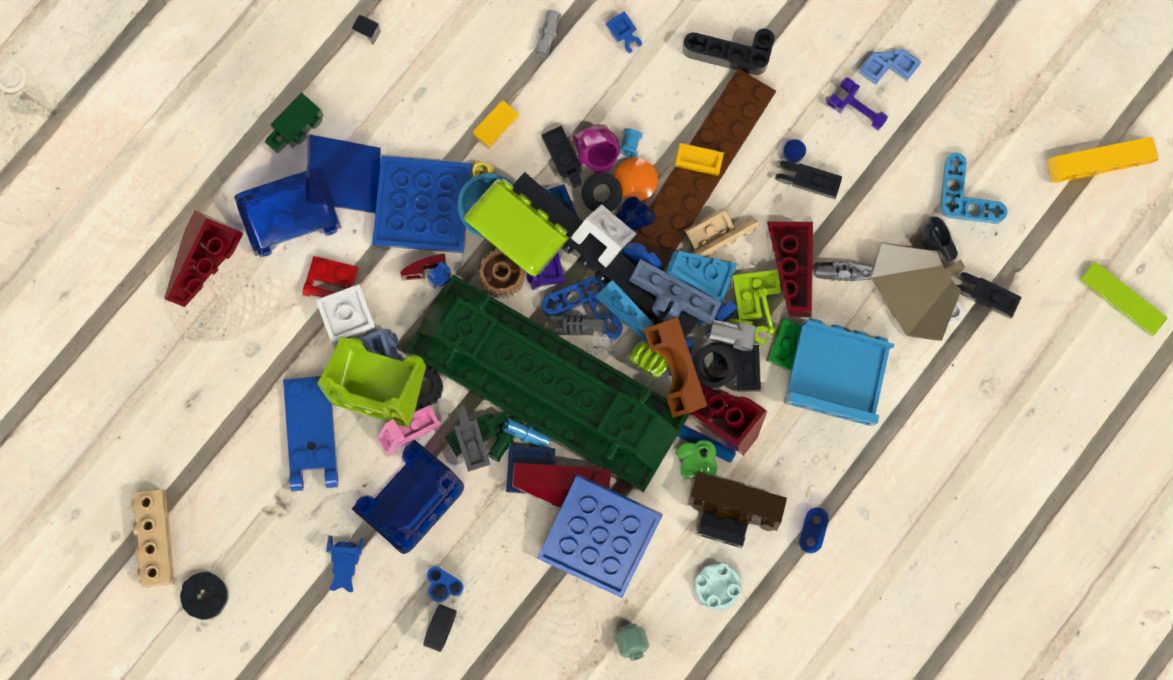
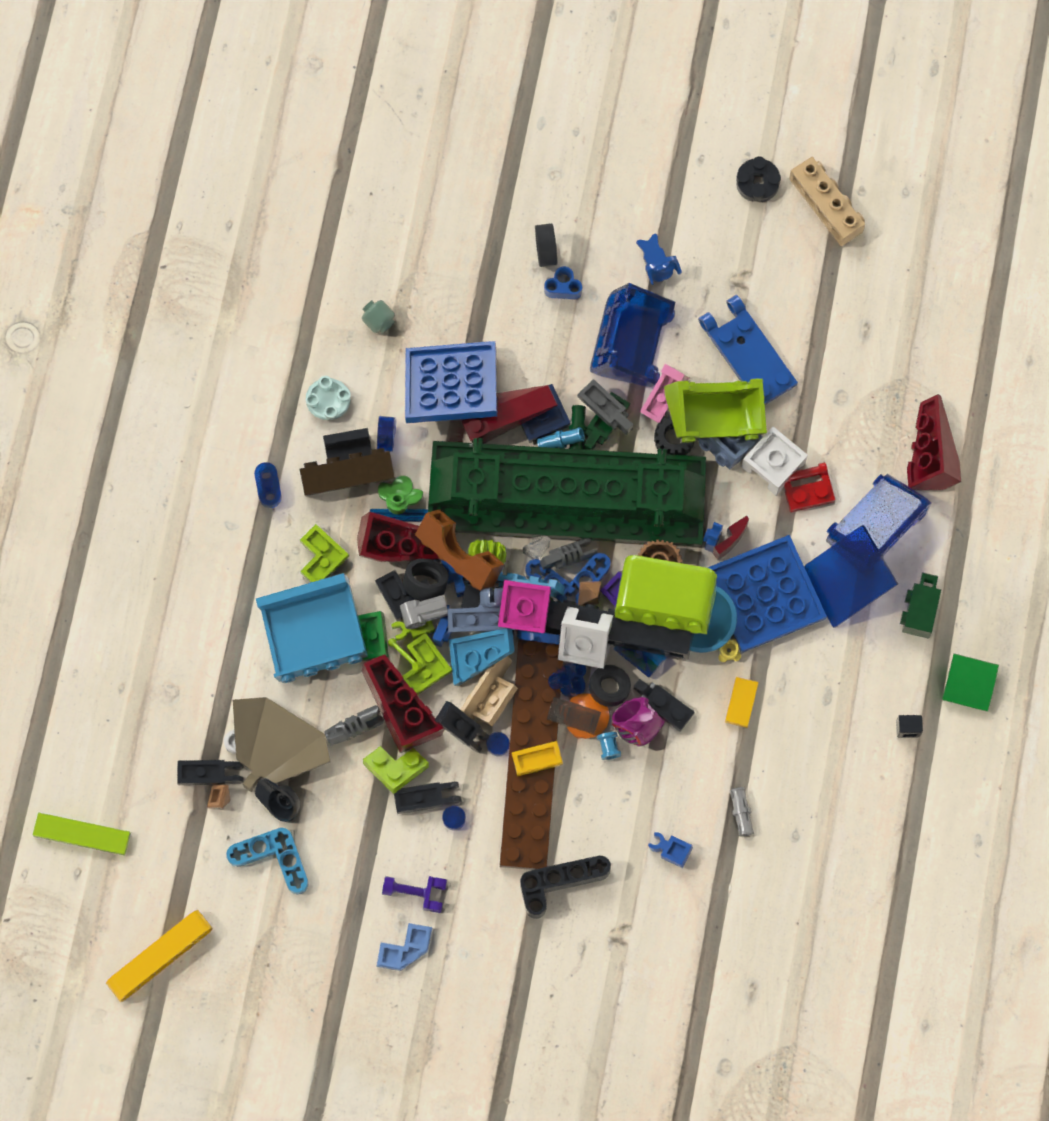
camera: 155 degrees right, 5 degrees down
none -> medium nougat slope [207,785,230,808]
none -> lime plate [300,524,349,583]
none -> lime plate [363,746,429,794]
none -> clear blue piece [377,416,397,452]
none -> black hinge [434,701,490,753]
none -> clear blue tile [486,732,510,756]
none -> dark pink plate [498,580,551,633]
none -> clear smoke slope [546,697,601,735]
none -> medium nougat slope [578,581,601,605]
none -> green slope [942,653,999,712]

